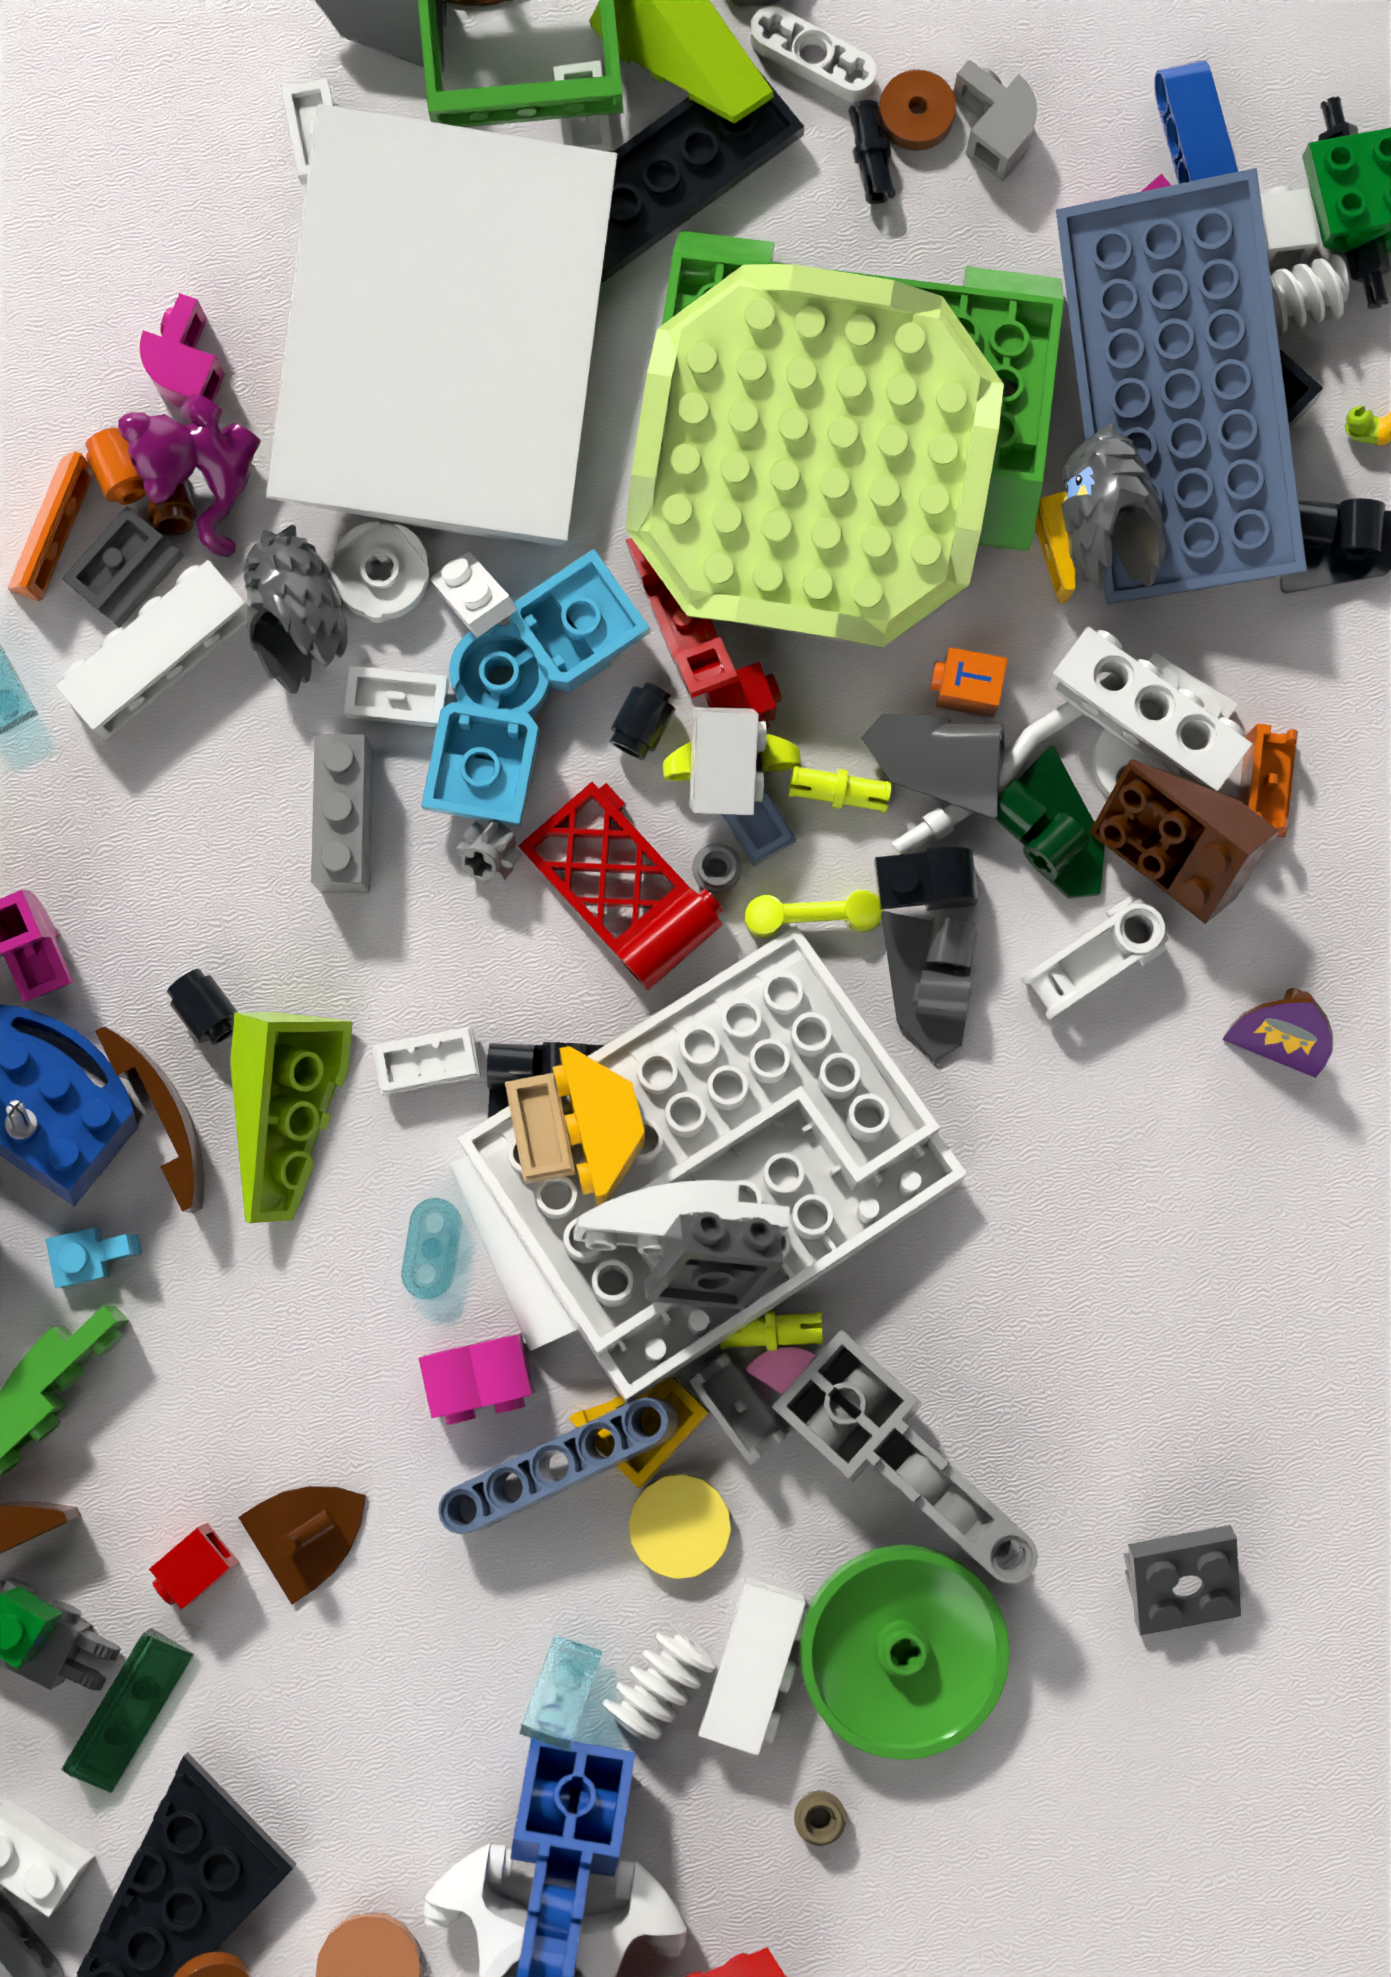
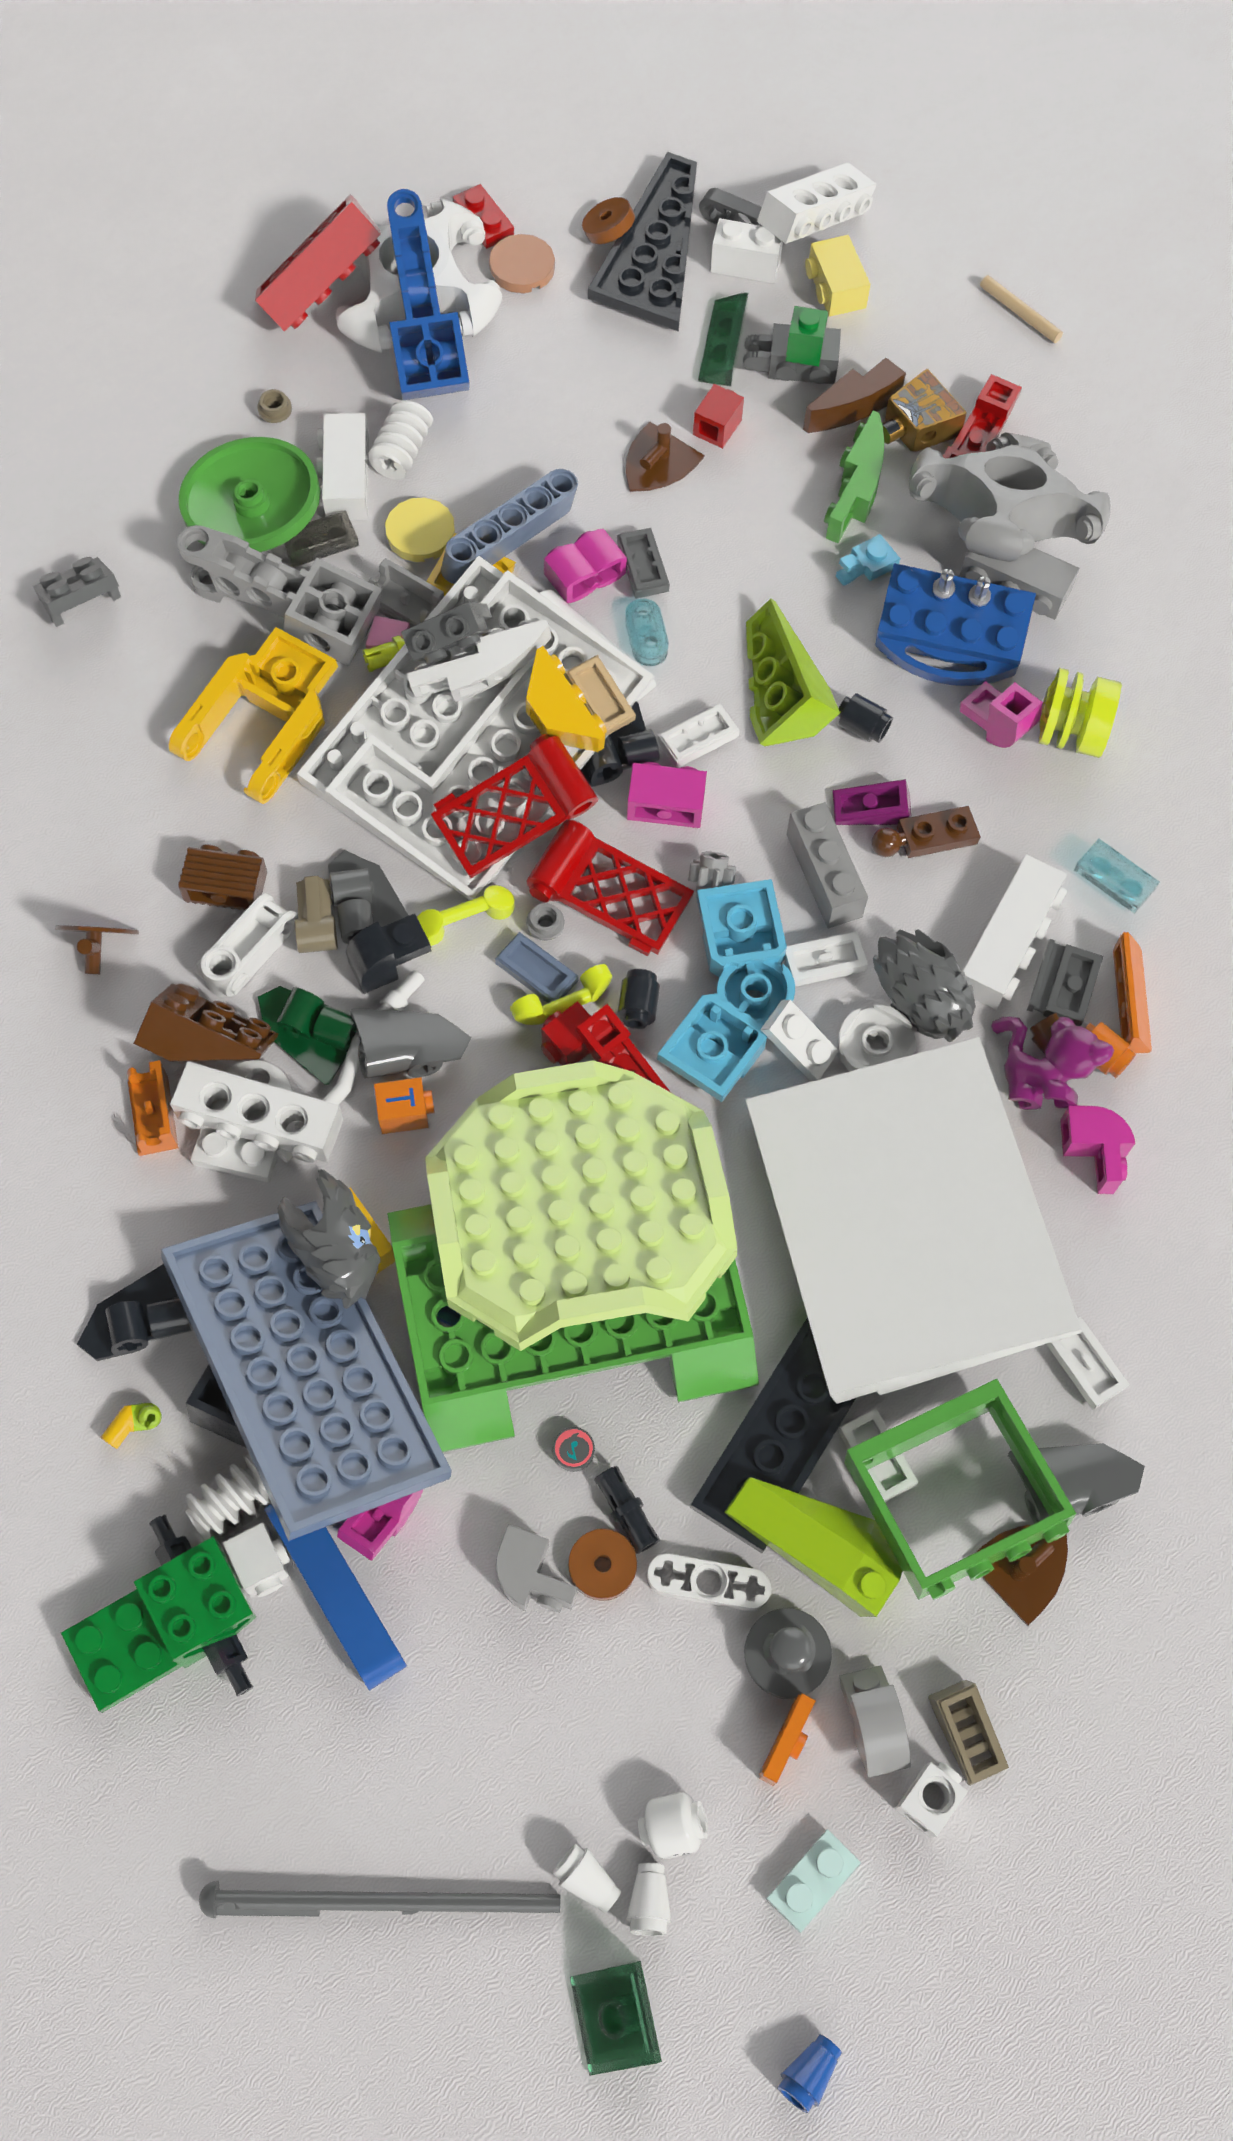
camera: 155 degrees right, 15 degrees down
reddish brown slope [95,1027,204,1213] -> none
clear light blue plate [519,1635,603,1751] -> none
white brick [689,707,766,815] -> none
neon yellow pin [788,765,891,813] -> none
none -> yellow plate [168,627,338,804]
none -> reddish brown brick [178,845,267,911]
none -> clear smoke plate [283,510,359,567]
none -> dark tan piece [295,876,338,953]
none -> red piece [431,734,599,879]
none -> dark grey tile [553,1427,595,1472]
none -> dark grey plate [617,528,670,599]
none -> dark pink brick [627,762,707,828]
none -> magenta slope [833,779,912,825]
none -> reddish brown plate [871,806,981,858]

